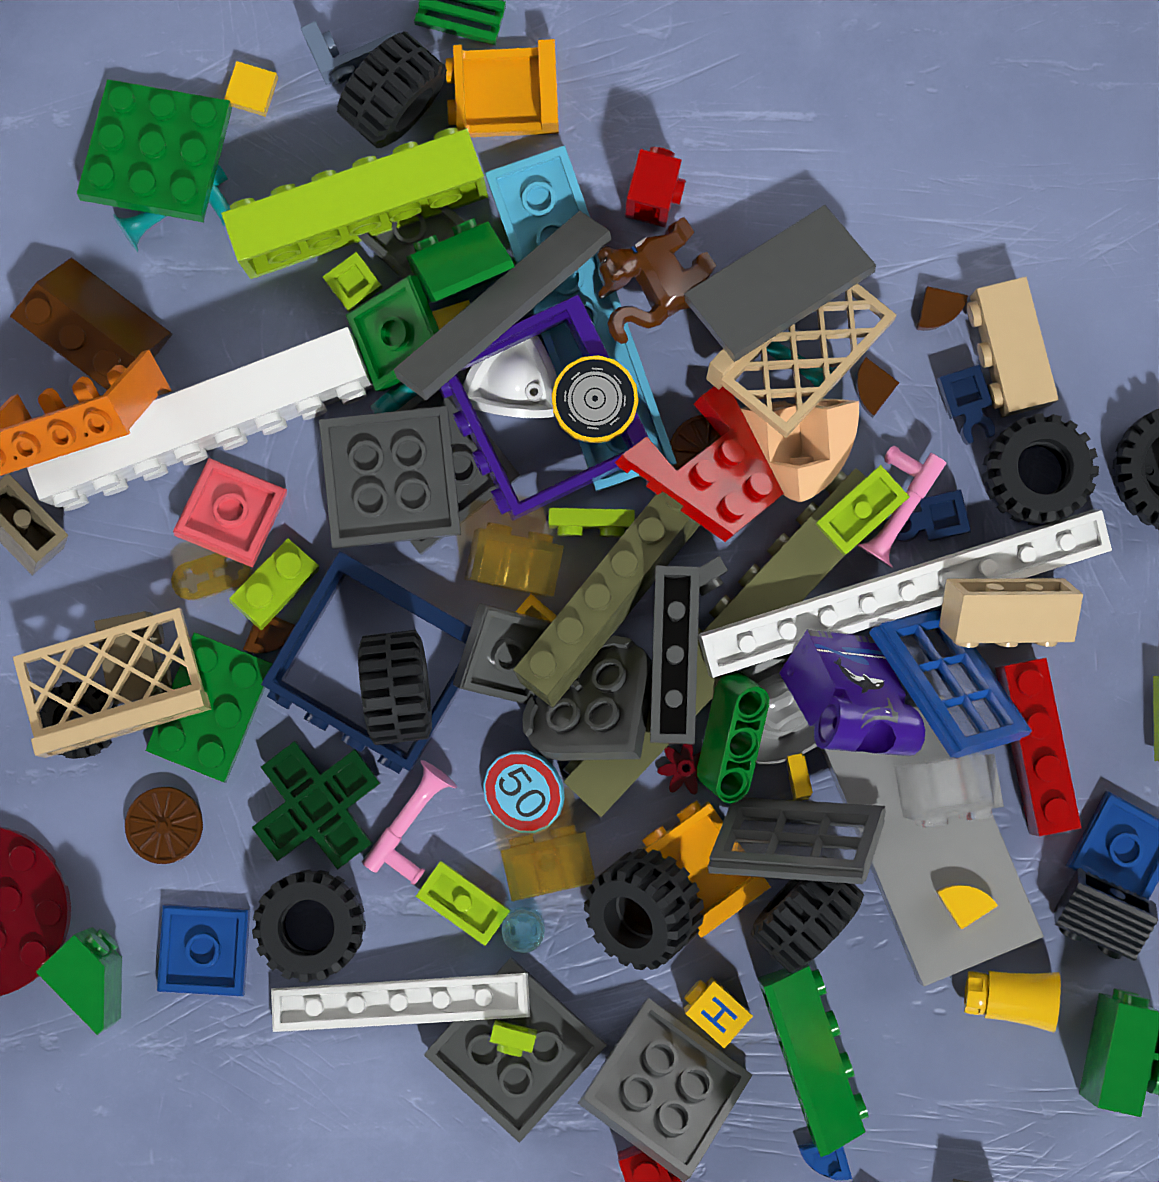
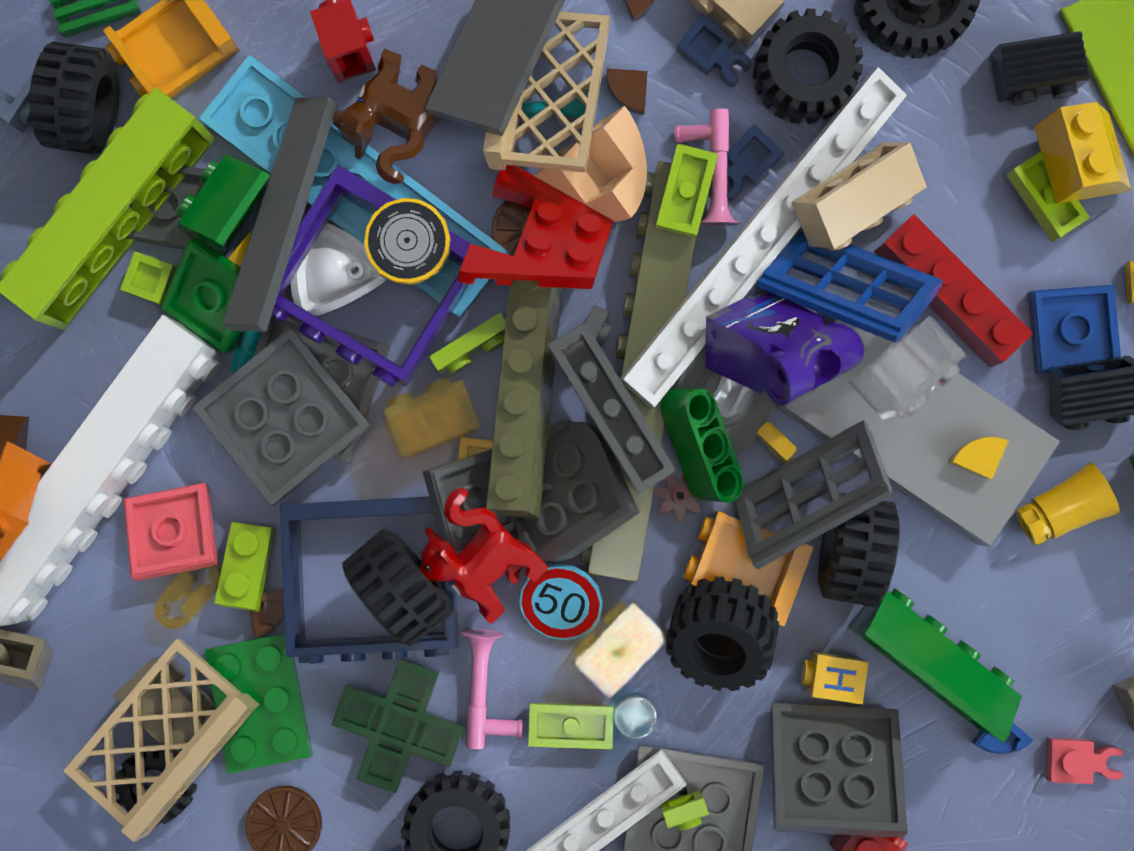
camera: 35 degrees left, 0 degrees up
none -> red animal [419,488,549,624]

